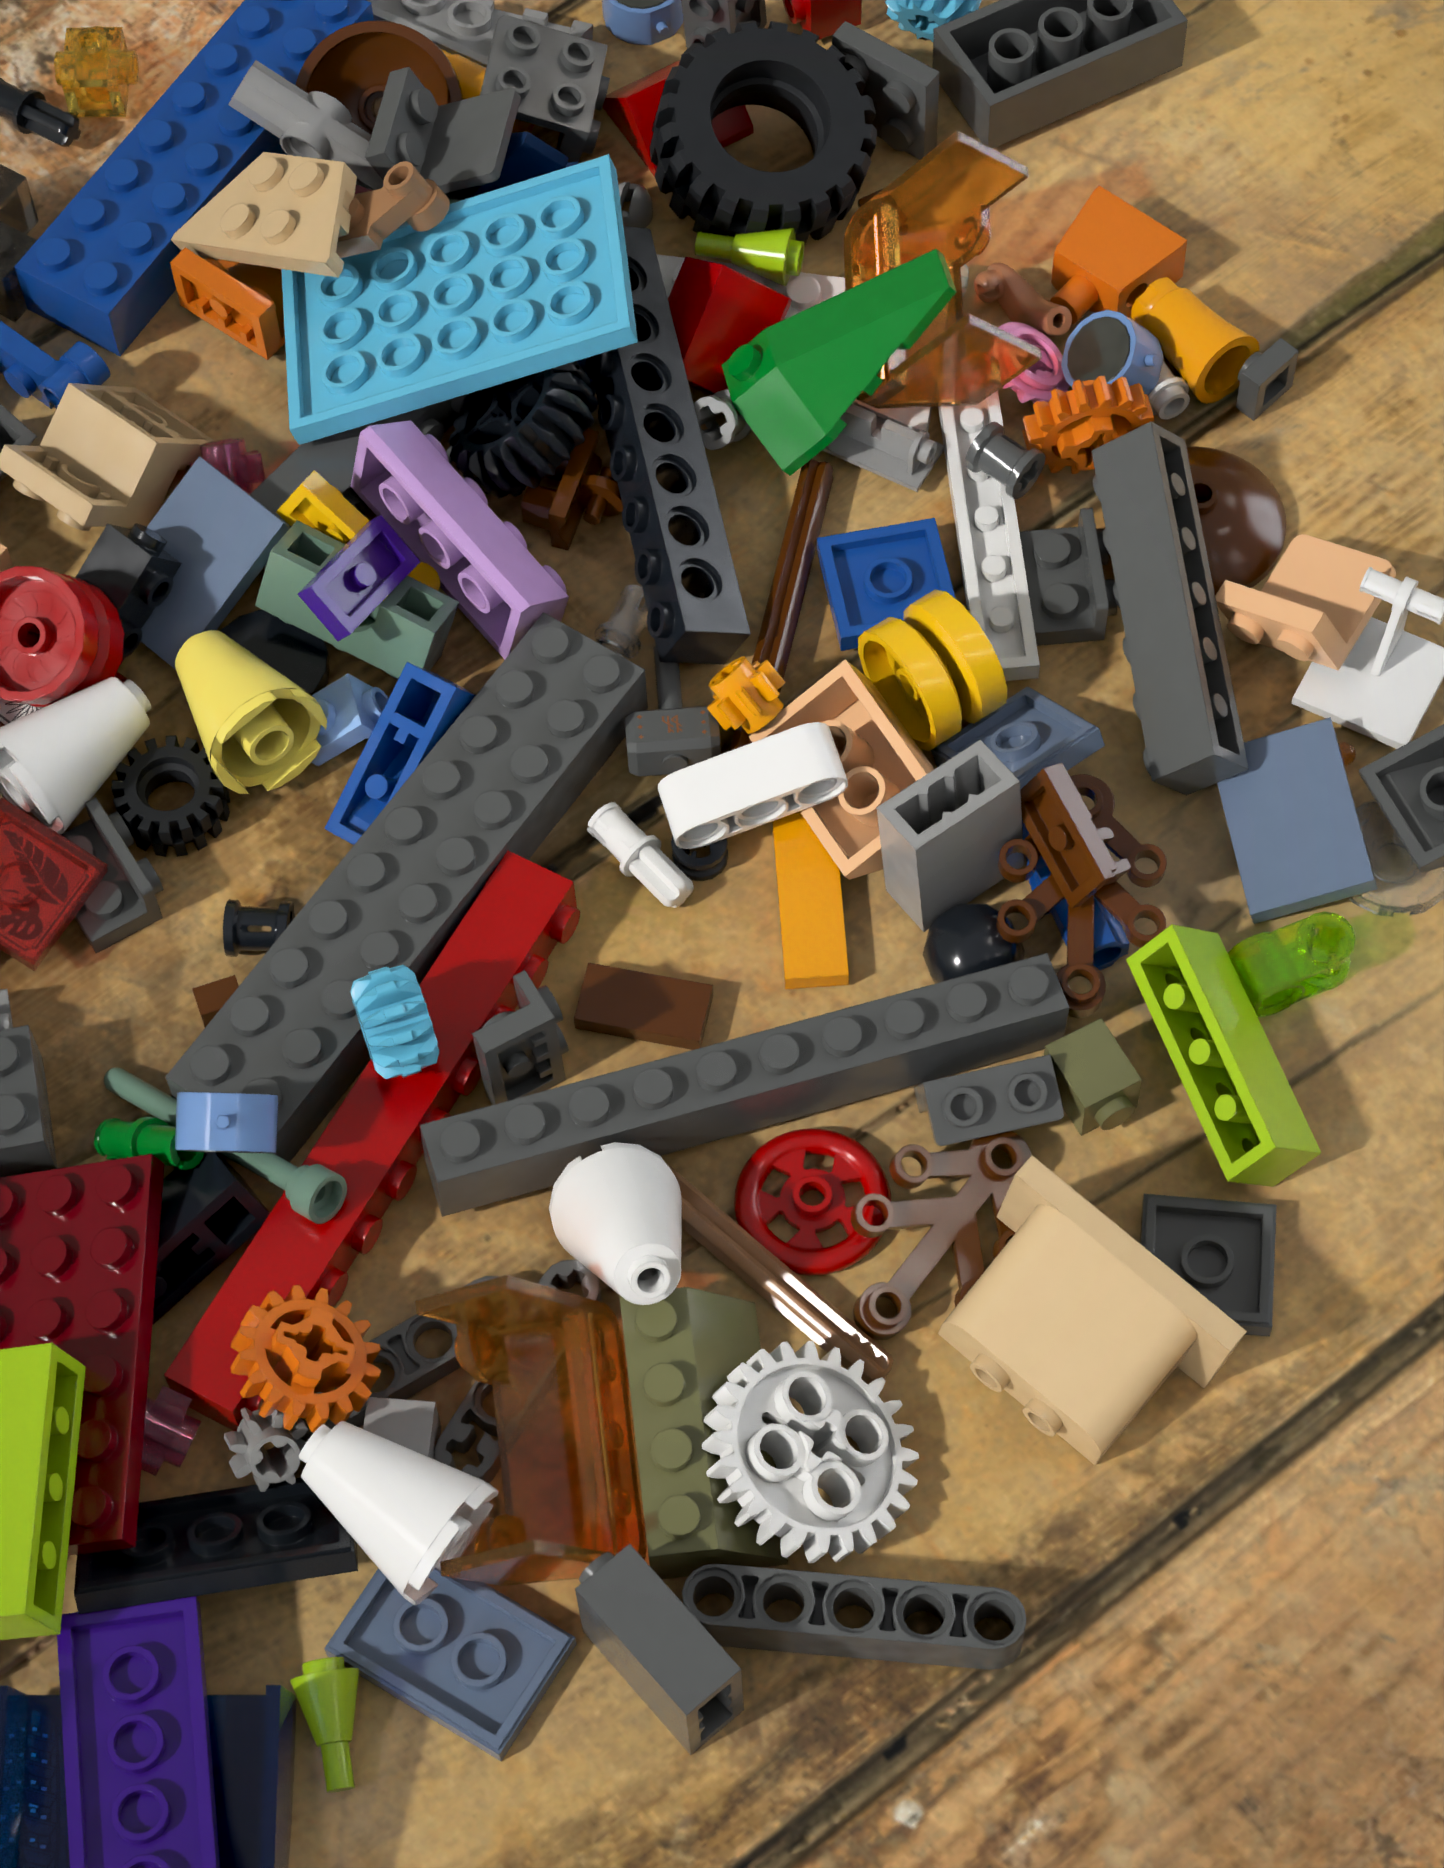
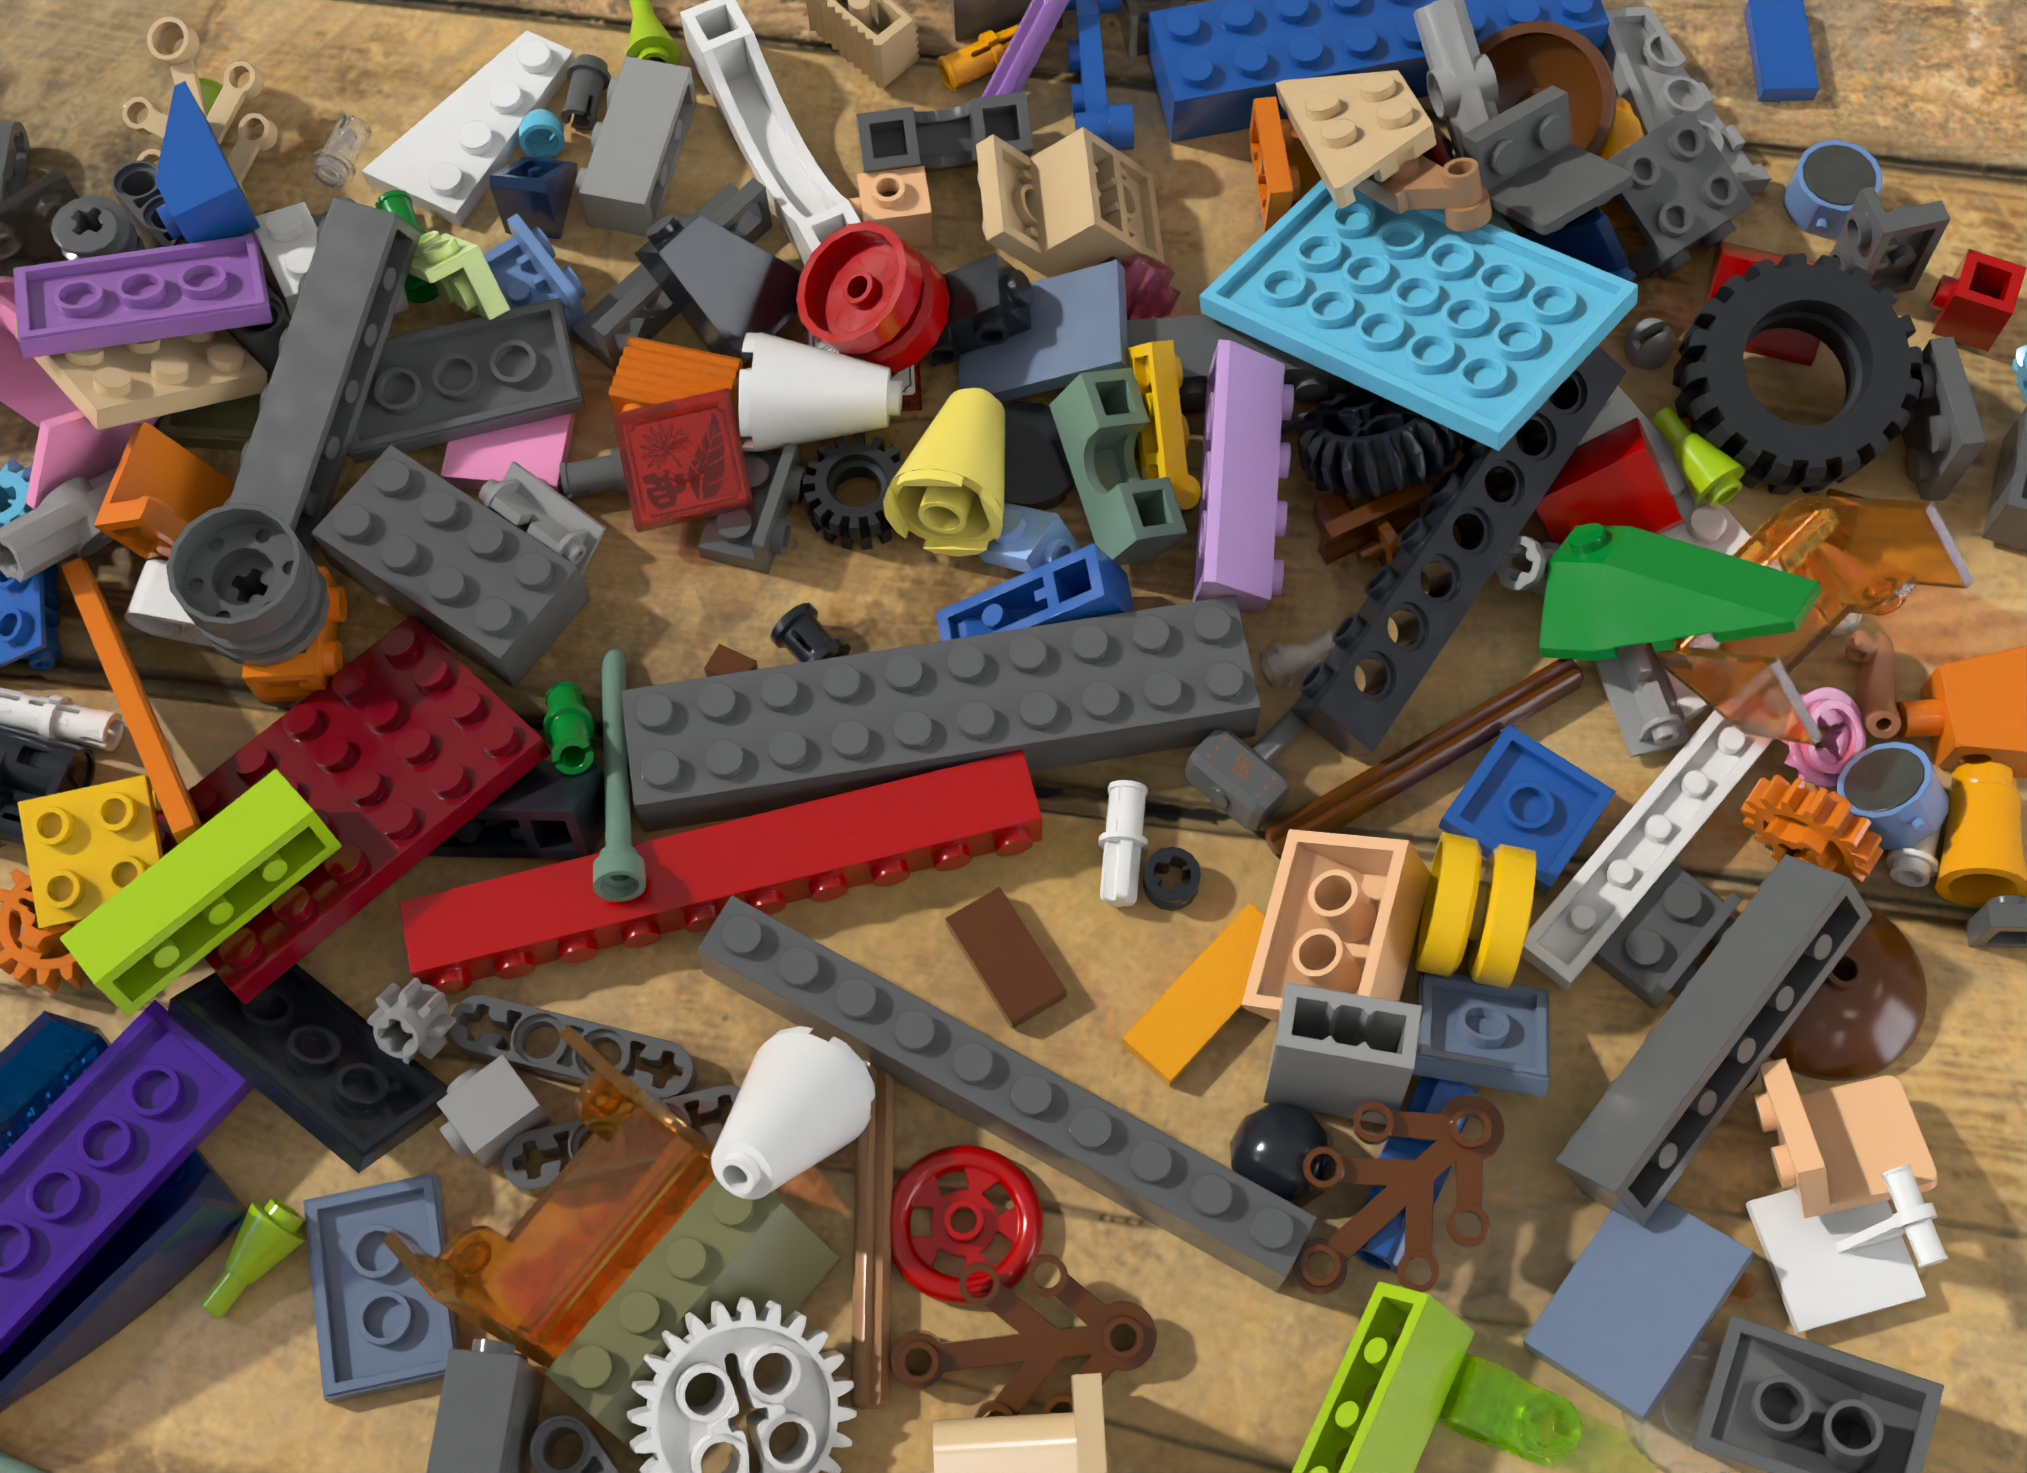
camera: 45 degrees right, 5 degrees up
clear pink gear [141,1385,202,1476] -> none
medium blue piece [175,1092,278,1153] -> none
orange gear [230,1285,381,1433] -> none
dark purple plate [297,515,420,641] -> none
white cone [299,1421,499,1605] -> none
medium azure gear [350,965,440,1079] -> none
dark grey bracket [472,970,569,1105] -> none
white beam [657,722,848,849] -> none
light orange gear [707,656,786,734] -> none
dark grey bracket [914,1054,1064,1146] -> none
dark grey bush [965,422,1046,499] -> none
reddish brown plate [1020,763,1131,909] -> none
olive brick [1044,1018,1142,1136] -> none

